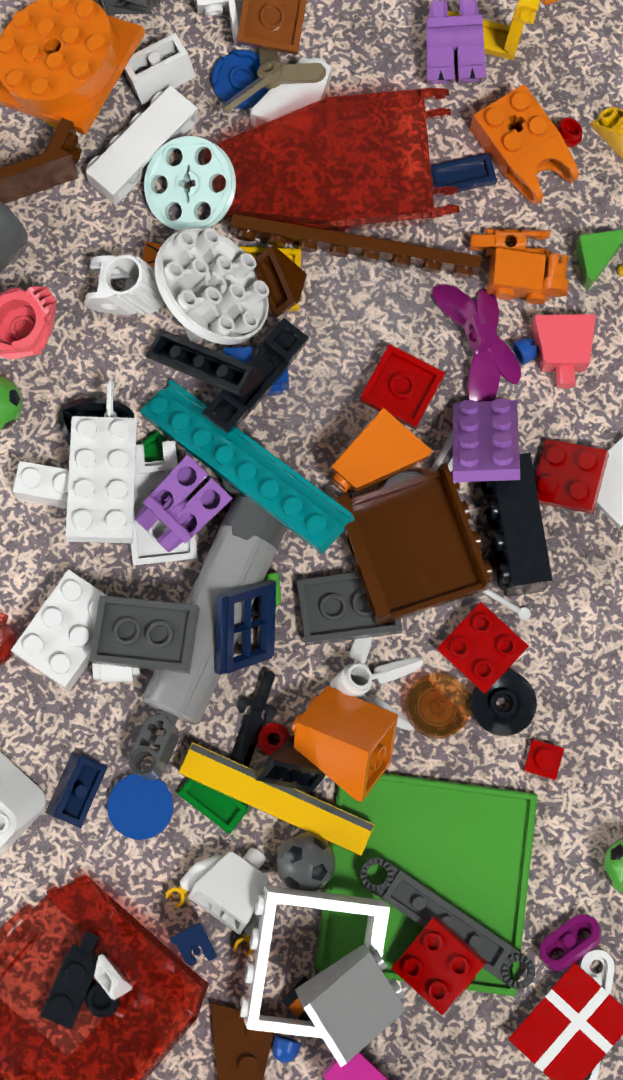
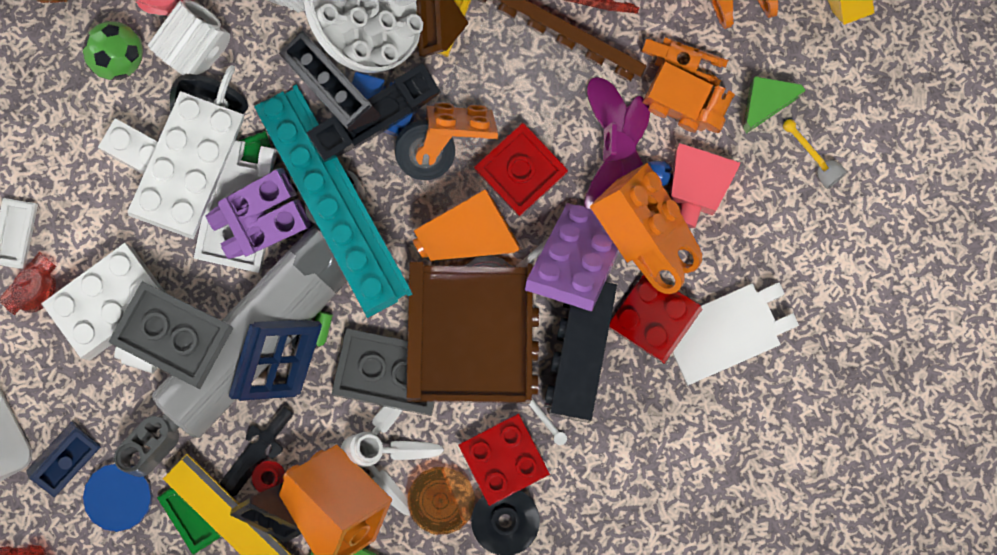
camera: 25 degrees right, 5 degrees up
none -> white piece [148,0,230,76]
none -> plate [395,102,498,180]
none -> orange brick [590,163,702,294]

